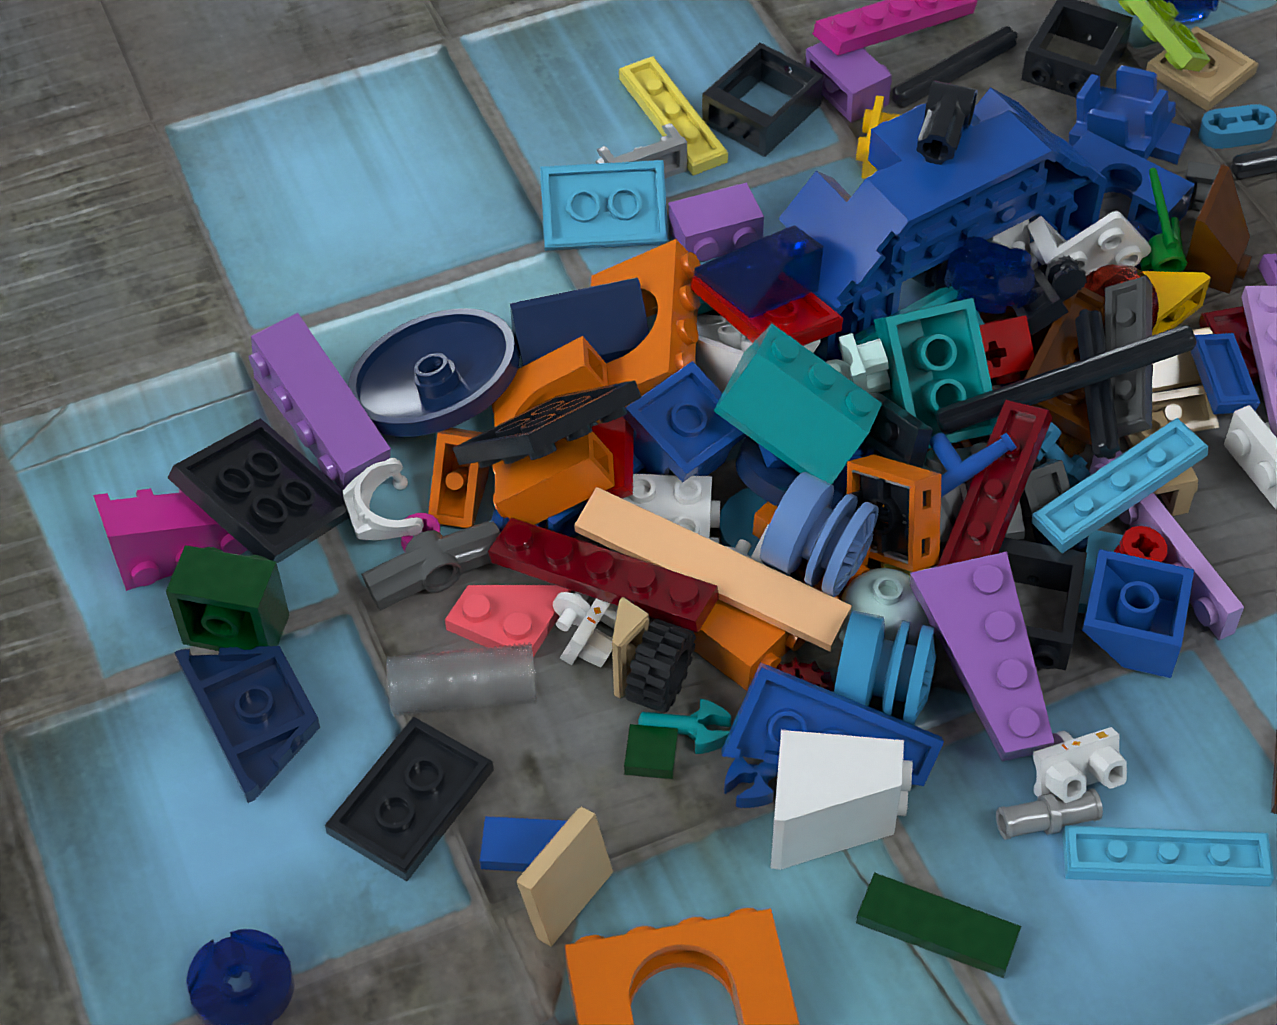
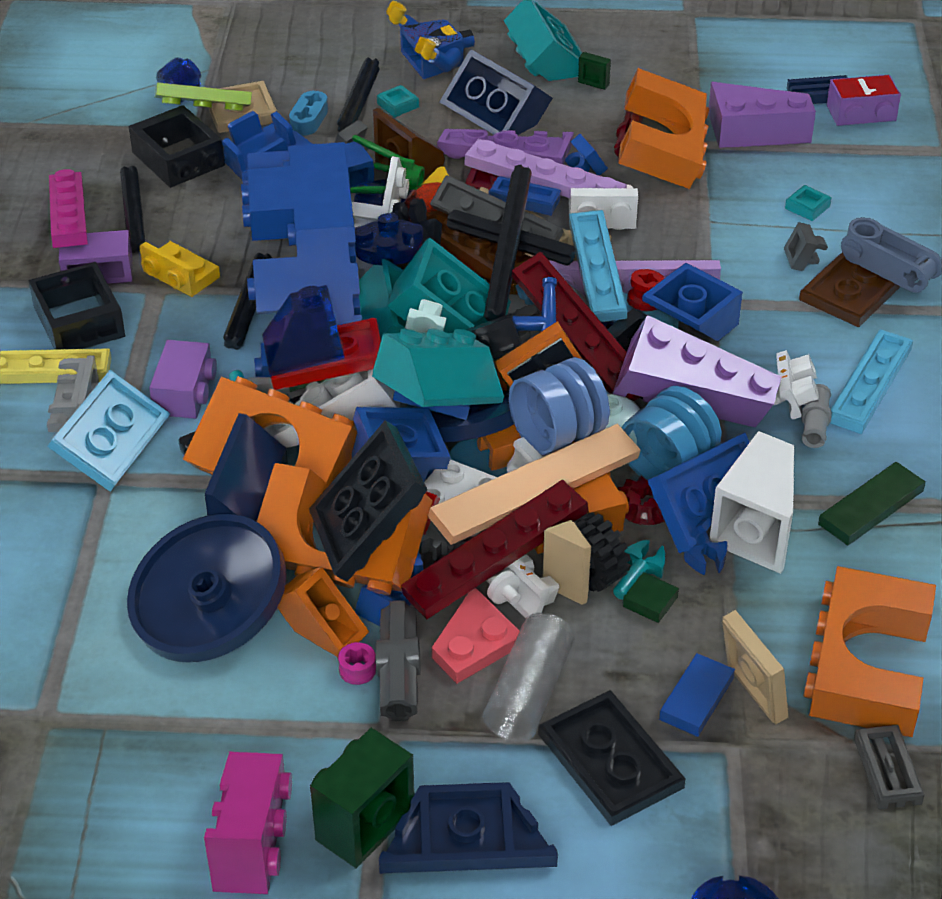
camera: 65 degrees left, 10 degrees down
black plate [167,418,350,563] -> none
medium lavender wedge [249,312,391,490] -> none
white helmet [343,458,424,541] -> none
black piece [916,80,977,165] -> none

